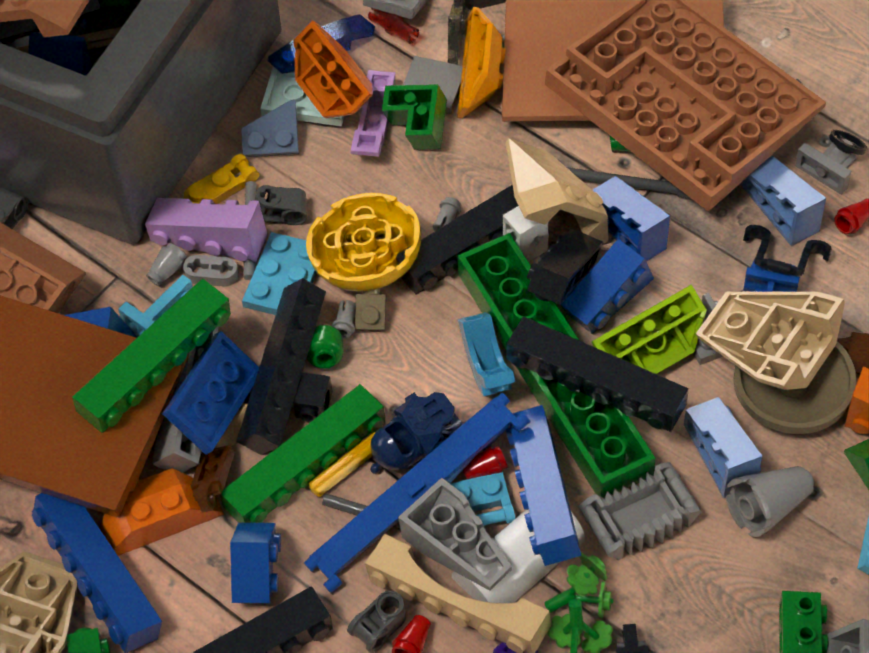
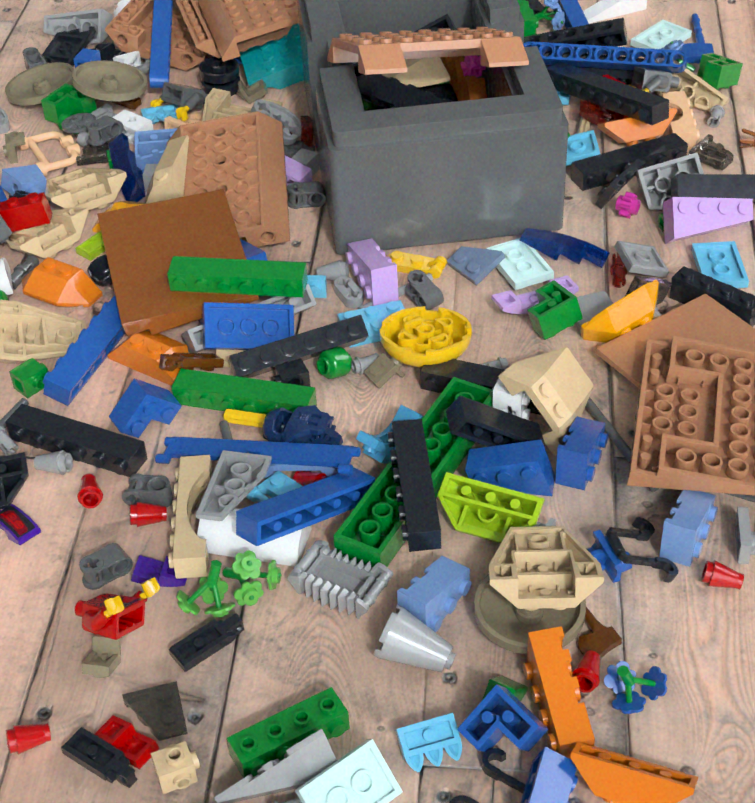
camera: 55 degrees right, 15 degrees down
orange wedge [294,20,373,118] -> none

